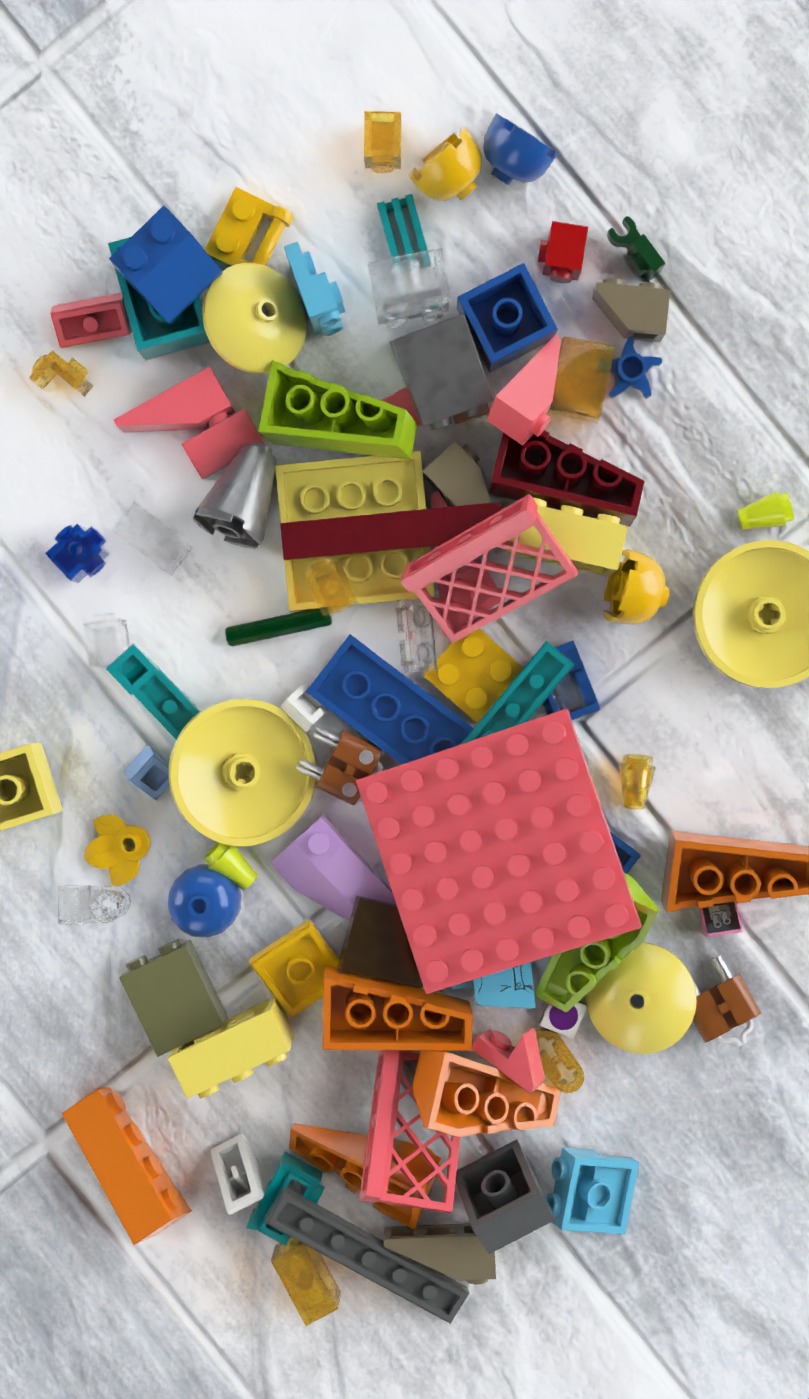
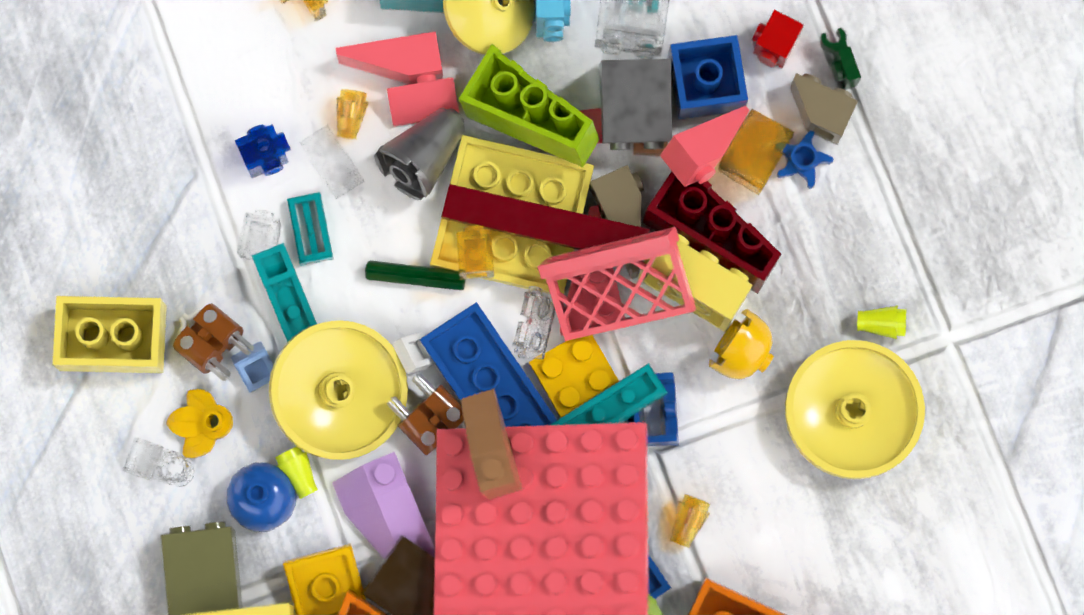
camera: 20 degrees right, 10 degrees down
none -> dark orange piece [173,303,254,381]
none -> teal tile [287,192,334,266]
none -> clear yellow cone [336,89,369,140]
none -> medium nougat slope [460,389,523,500]

